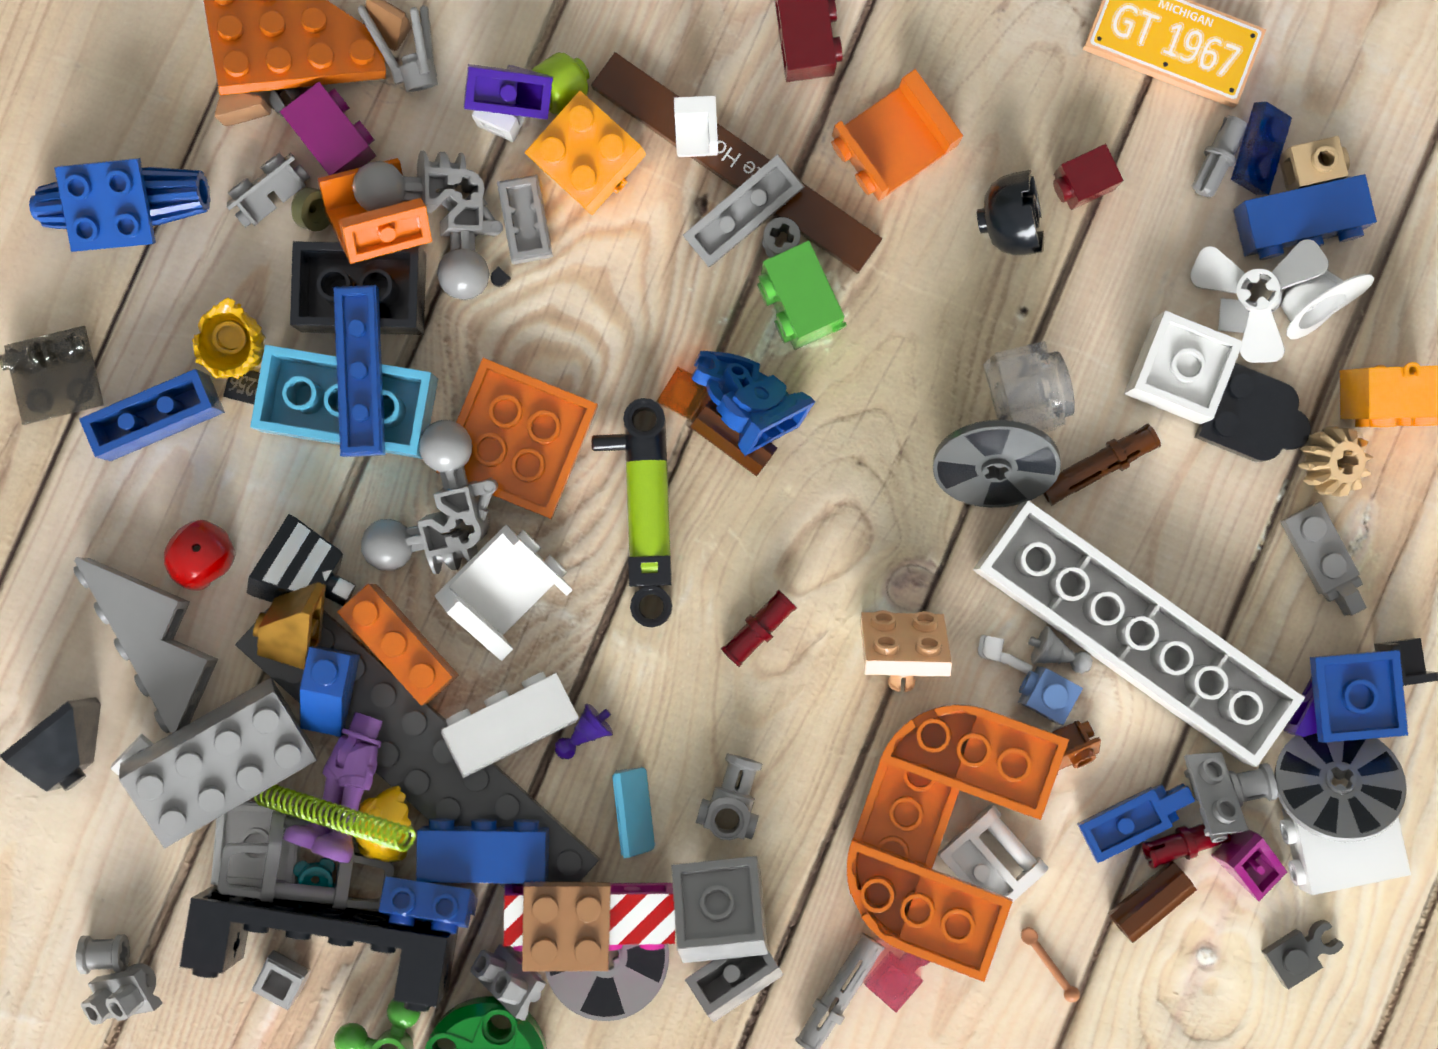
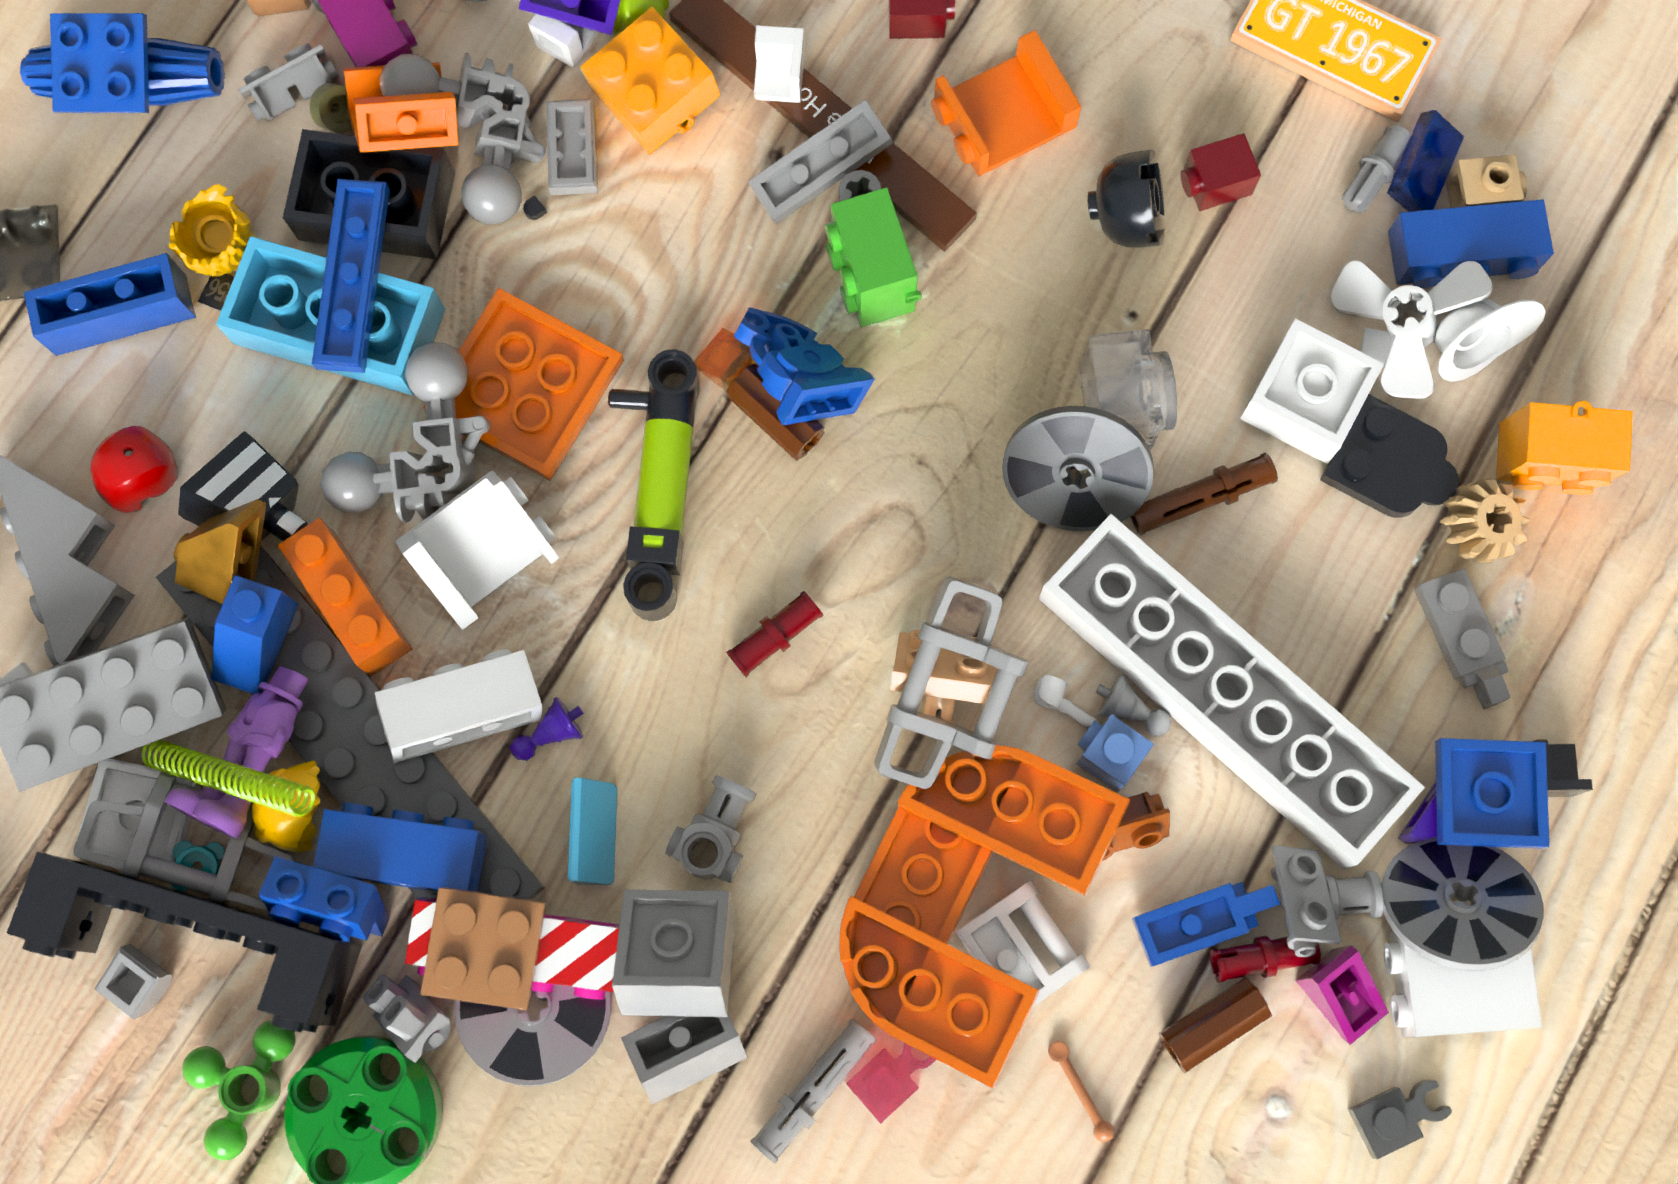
camera: 15 degrees right, 10 degrees down
none -> light grey bar [874,577,1028,789]

